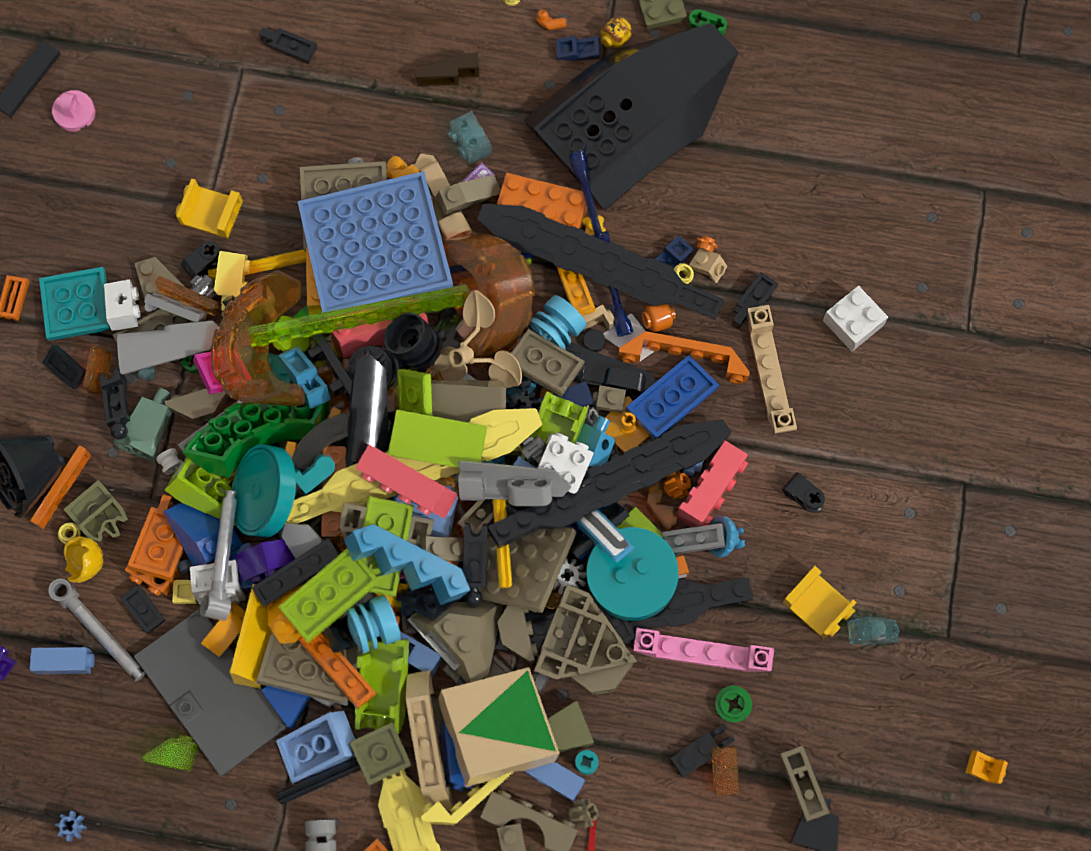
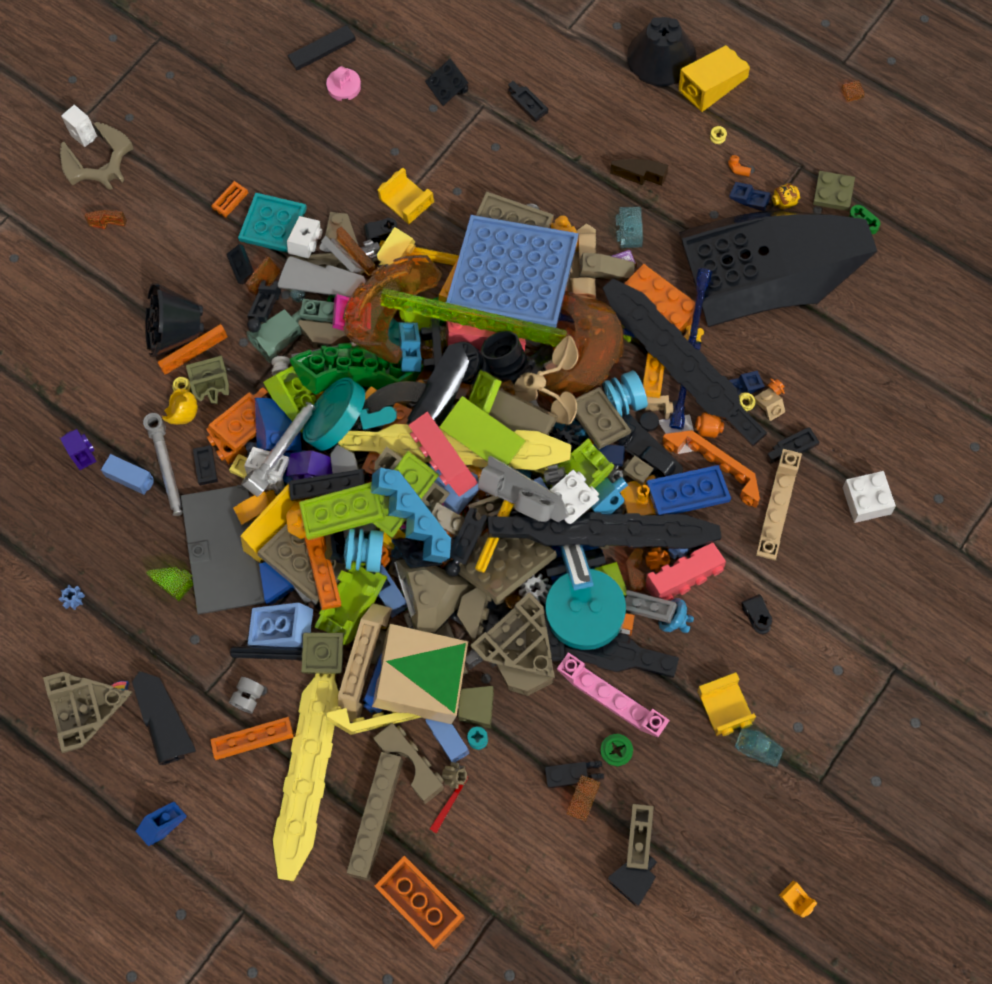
camera: 30 degrees right, 5 degrees down
none -> sand green slope [300,299,334,324]
none -> black hinge [425,58,469,106]

